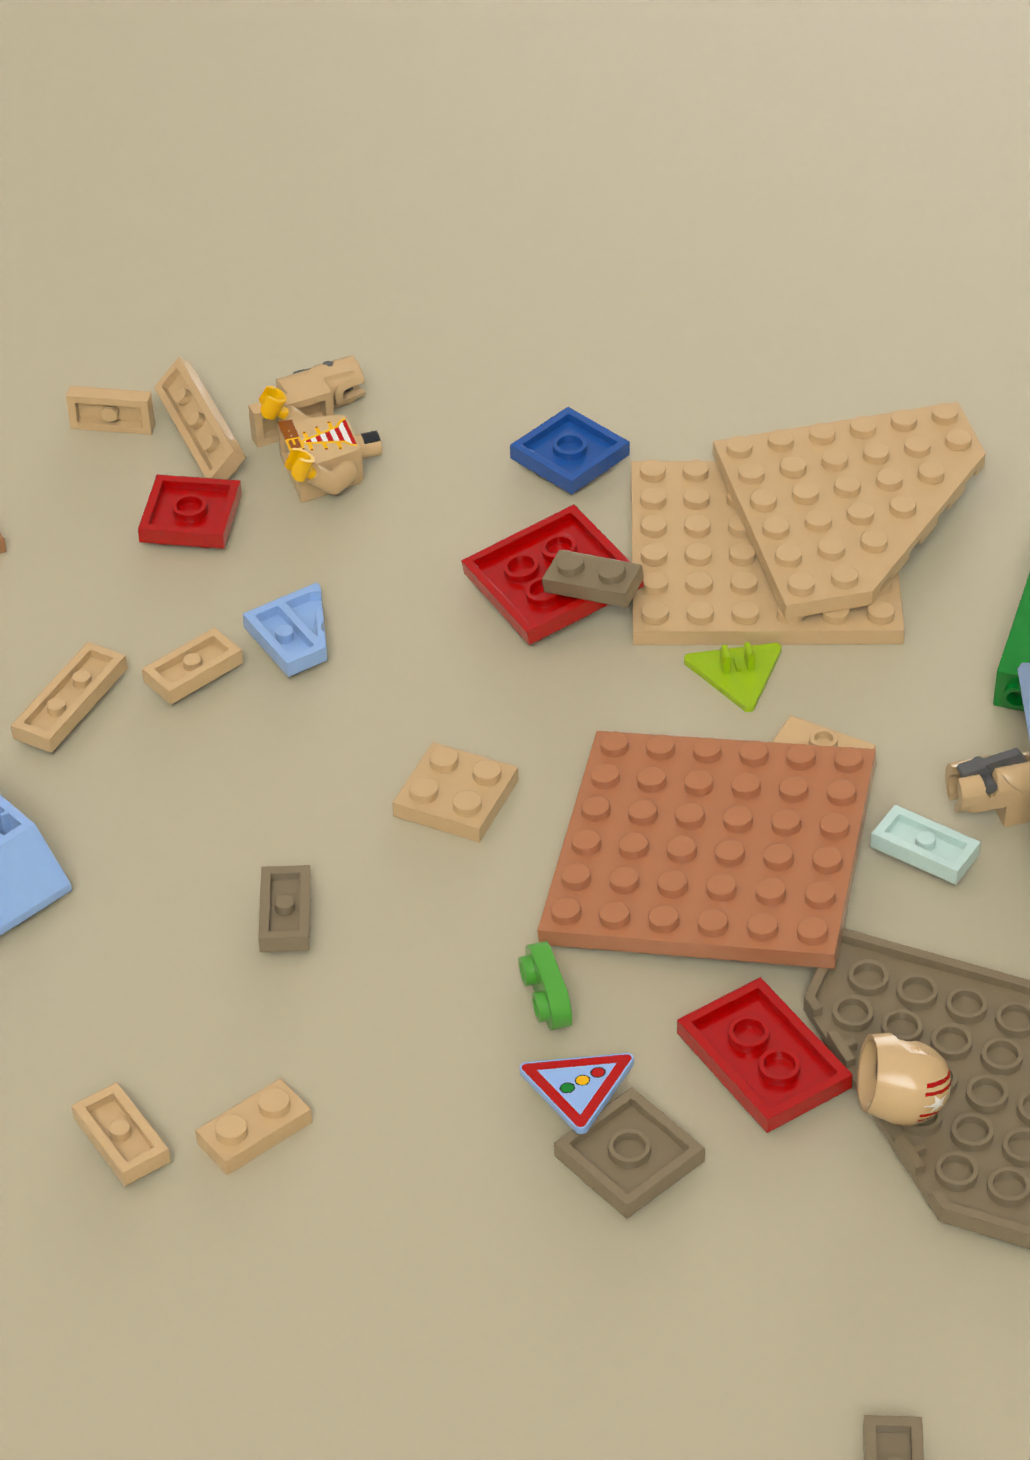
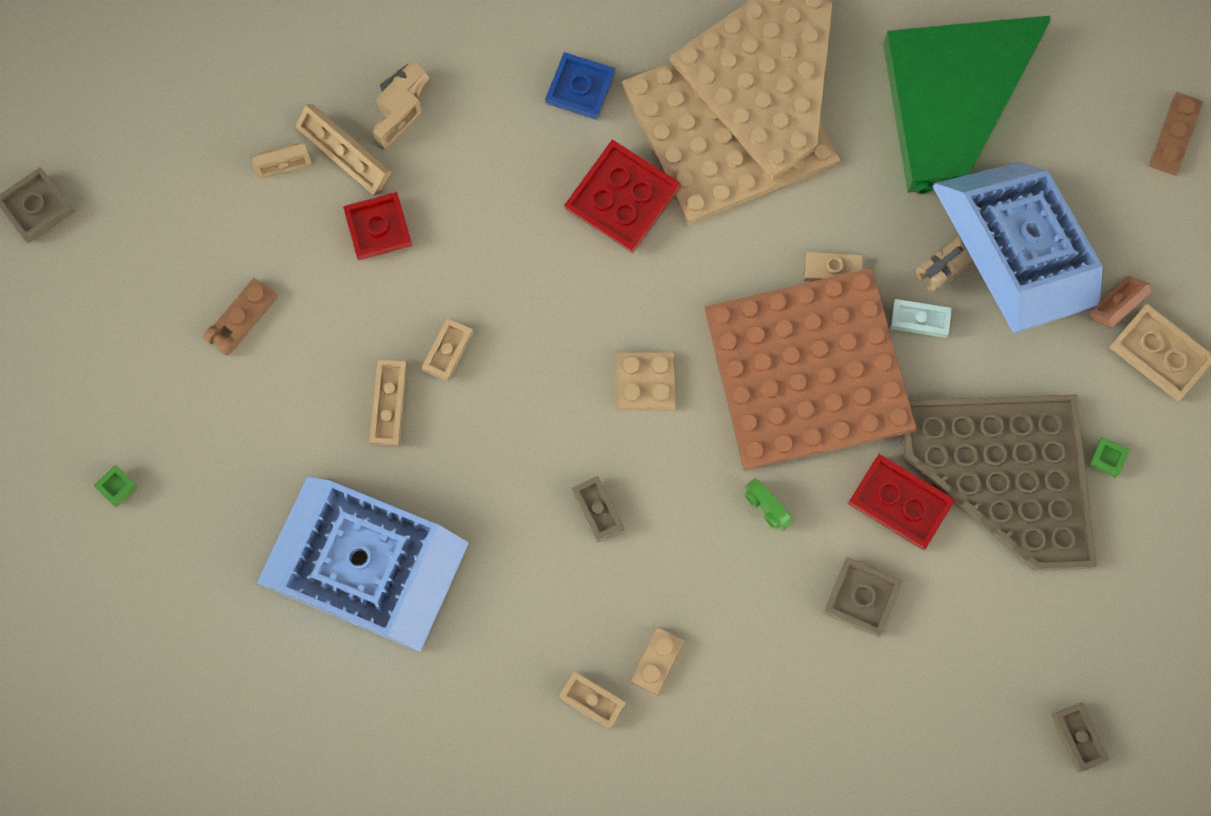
camera: 25 degrees left, 30 degrees up
light blue wing [242,582,327,677] -> none
torso [259,386,382,503] -> none
piece [520,1053,634,1134] -> none
dark tan plate [542,549,644,608] -> none
lime piece [684,642,782,712] -> none
tan helmet [857,1032,951,1126] -> none

